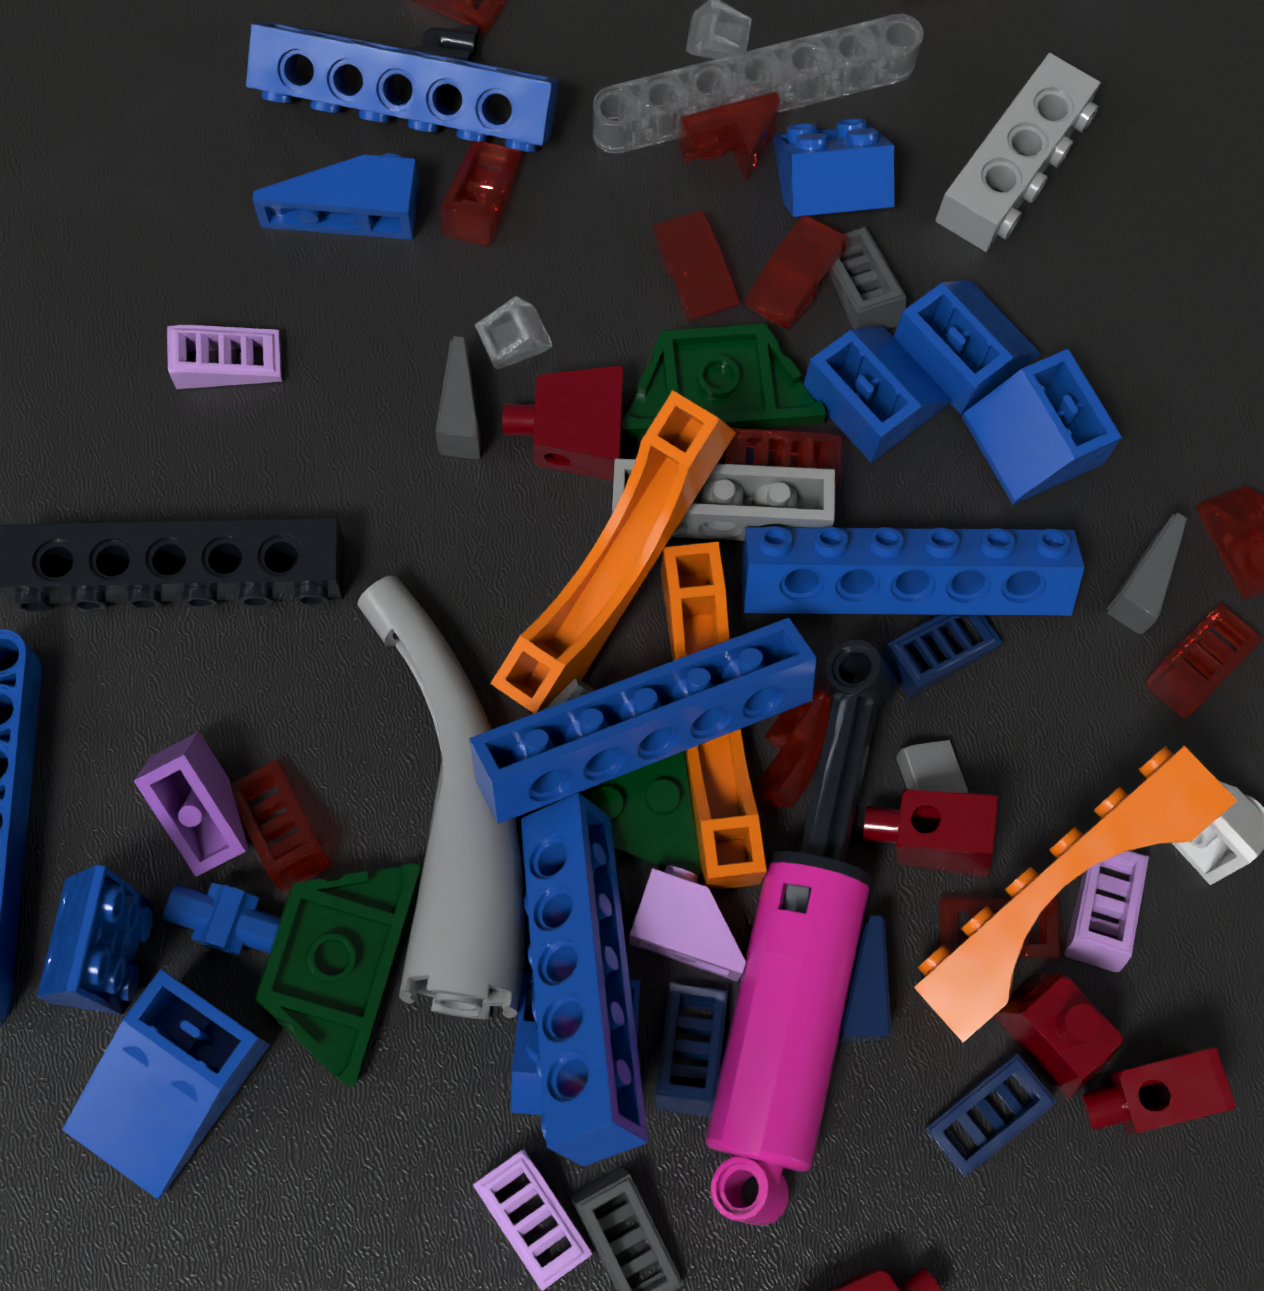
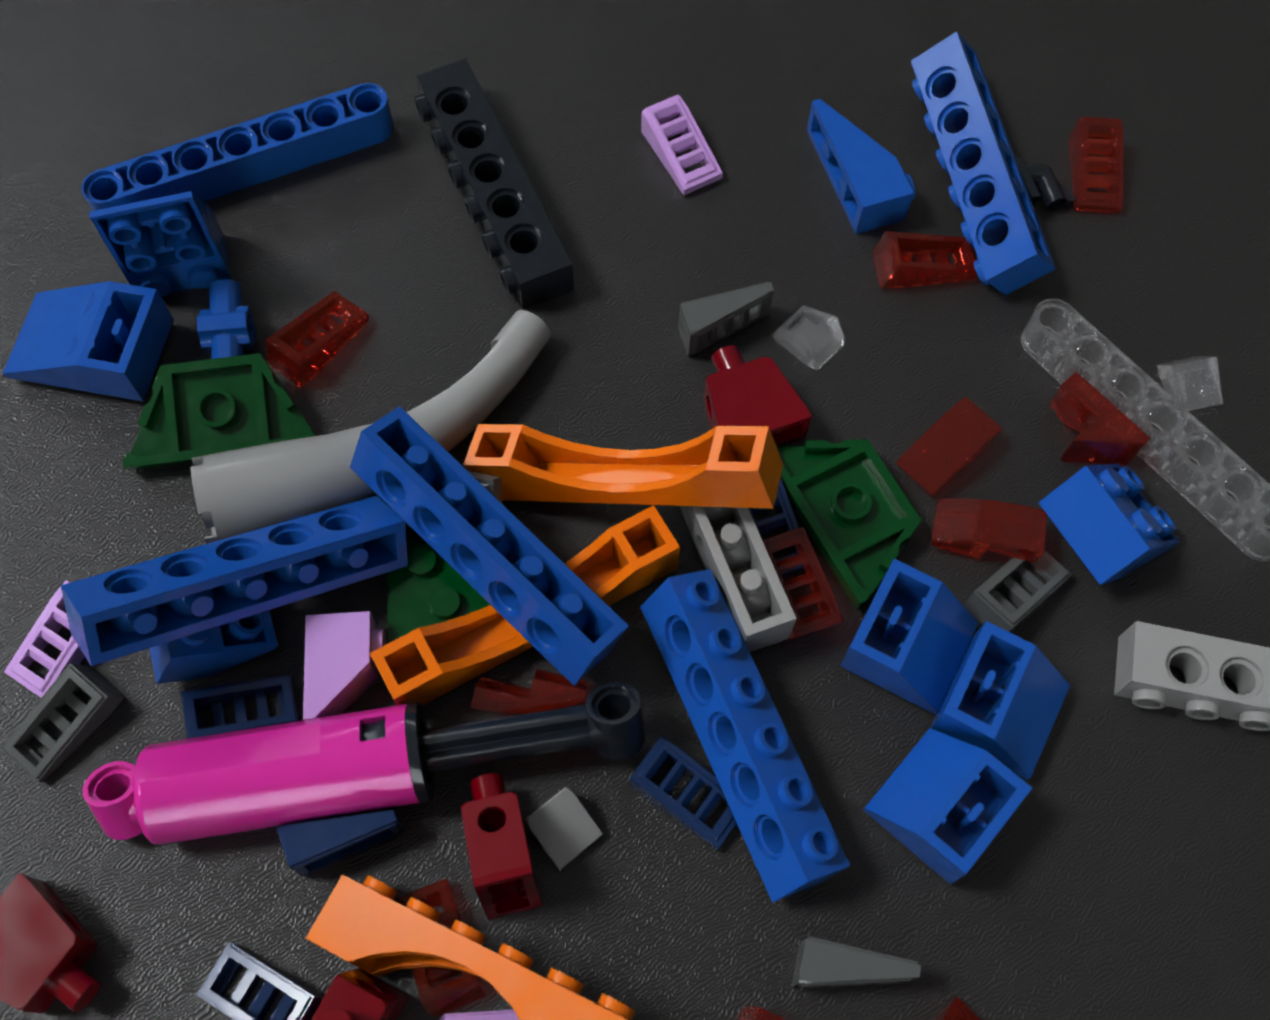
camera: 70 degrees right, 5 degrees down
medium lavender slope [134,731,248,877] -> none

